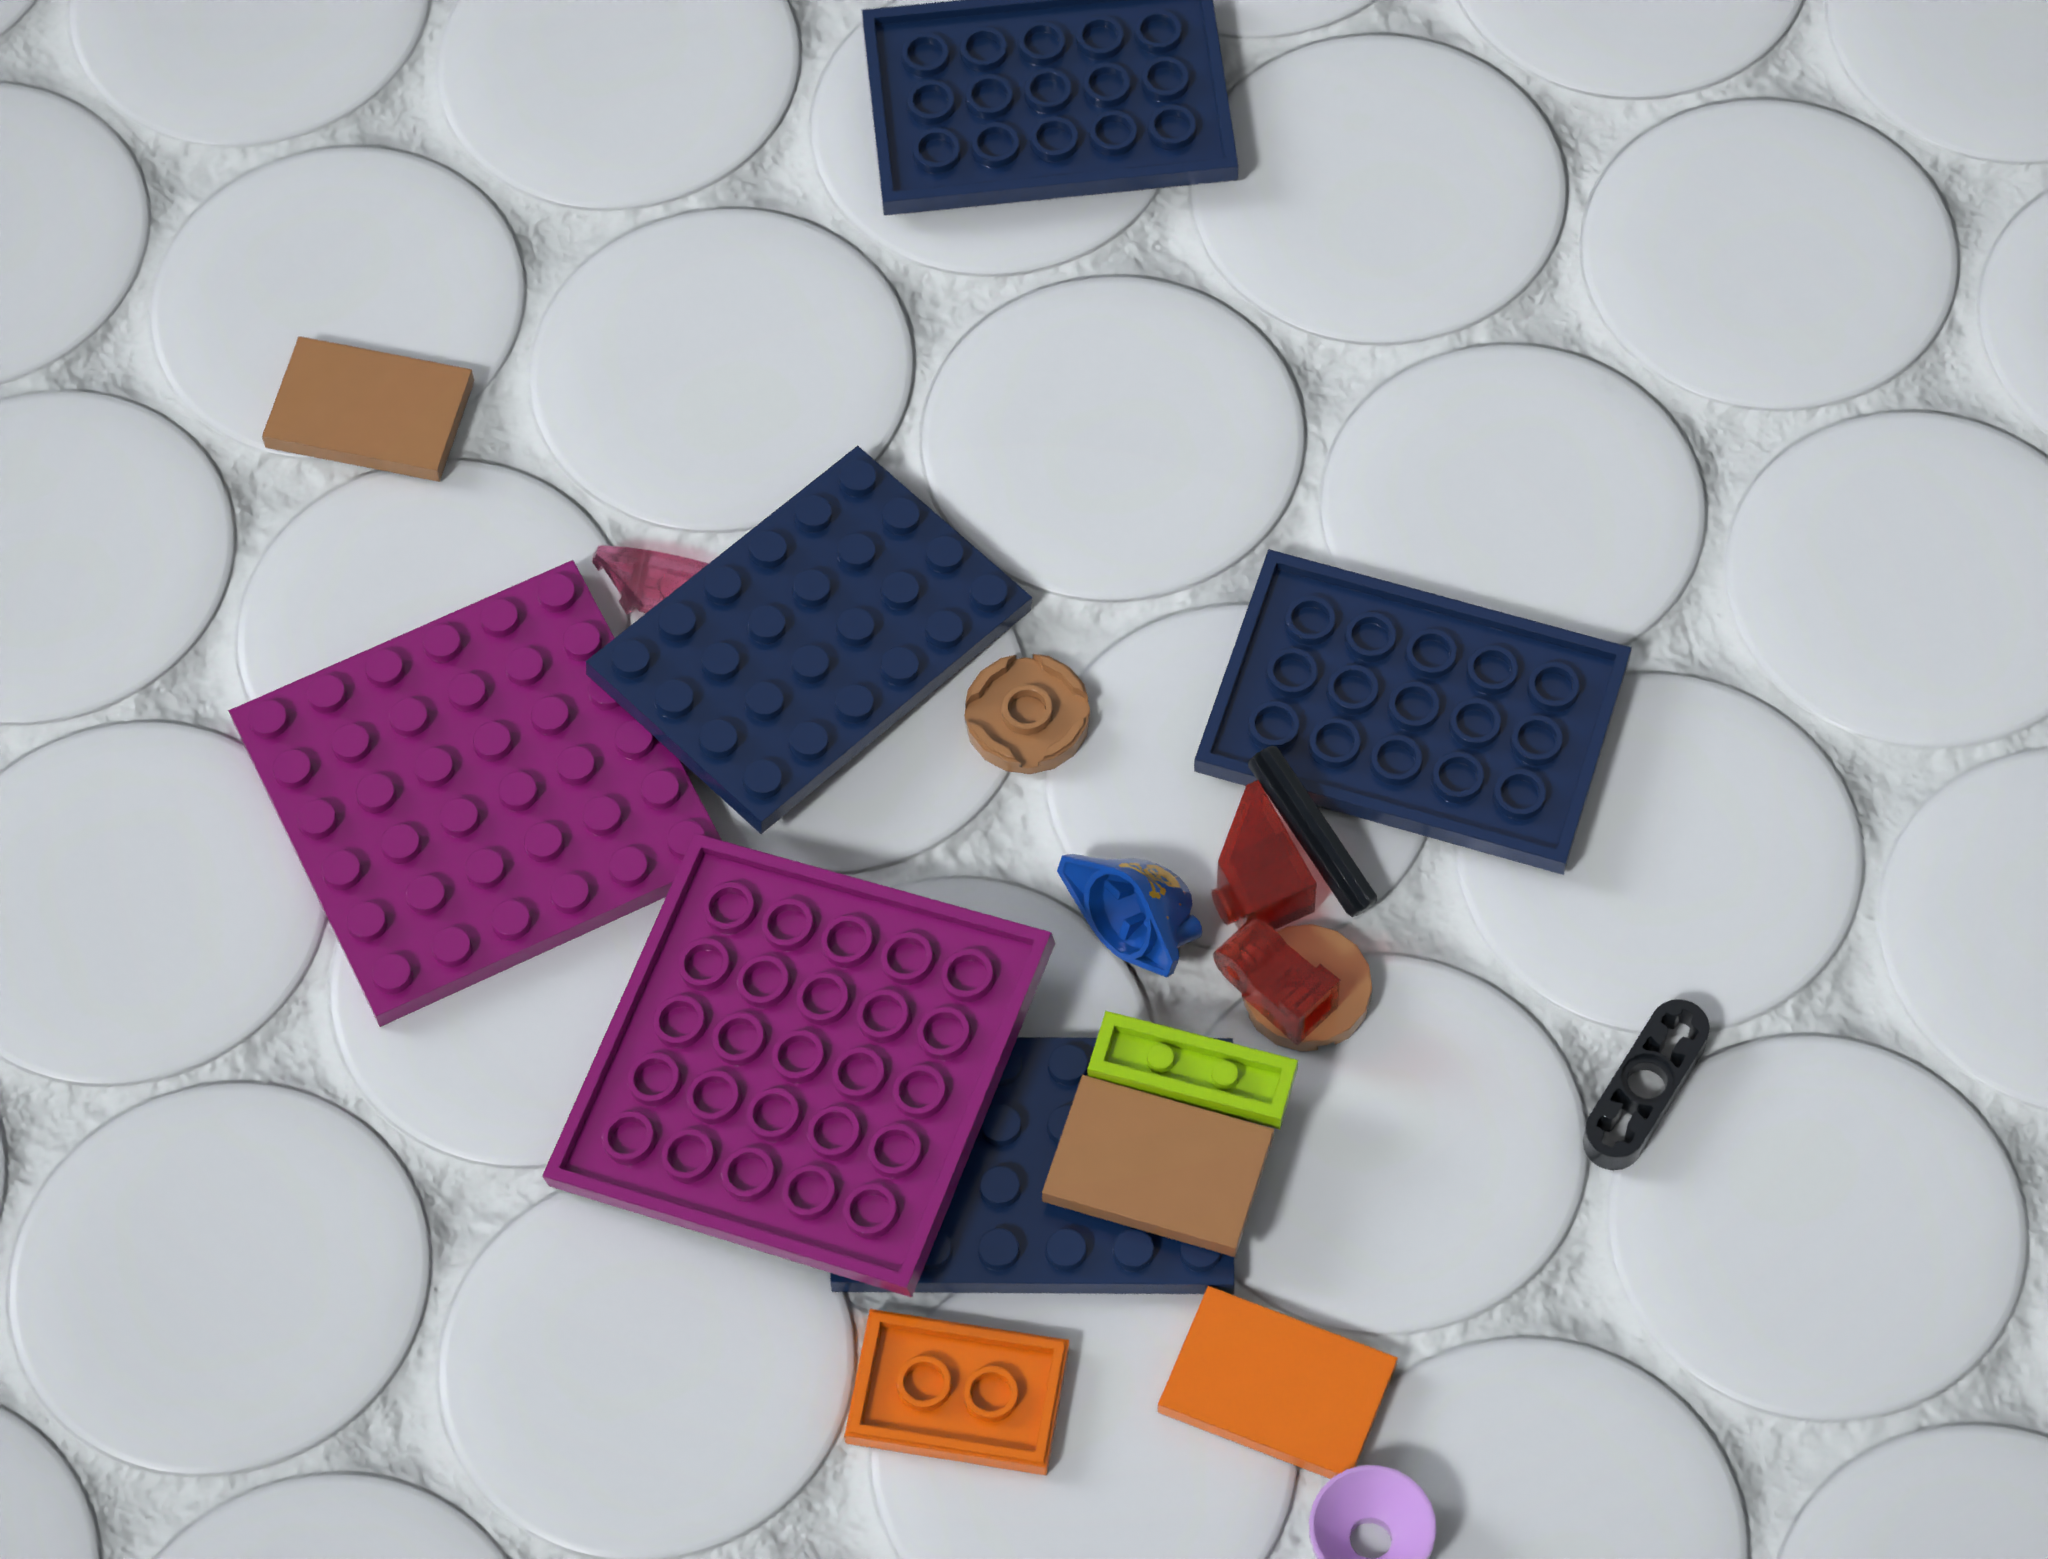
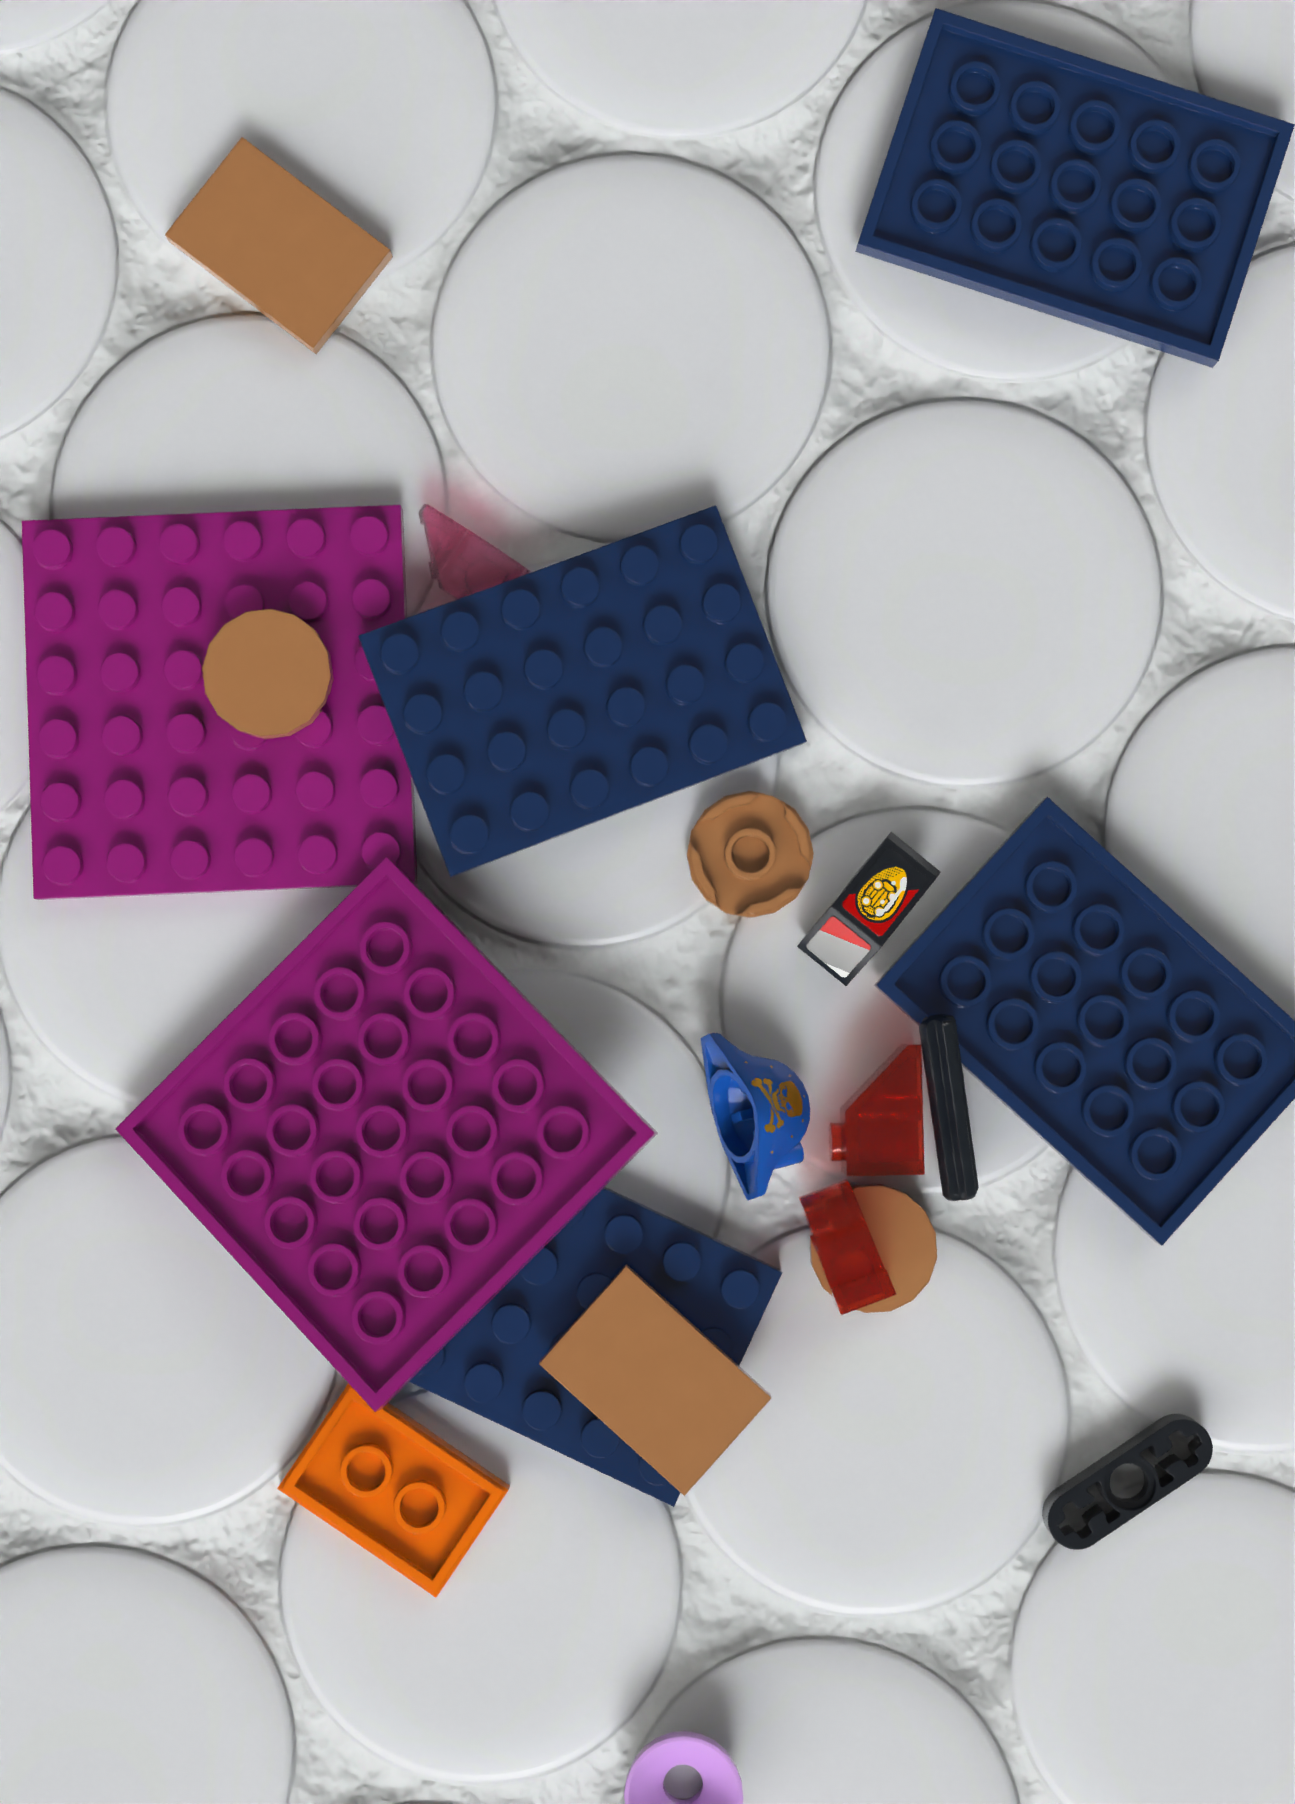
camera: 20 degrees right, 25 degrees up
lime plate [1087,1011,1298,1130] -> none
orange tile [1158,1286,1398,1479] -> none
none -> medium nougat tile [202,609,334,739]
none -> slope [797,832,941,986]

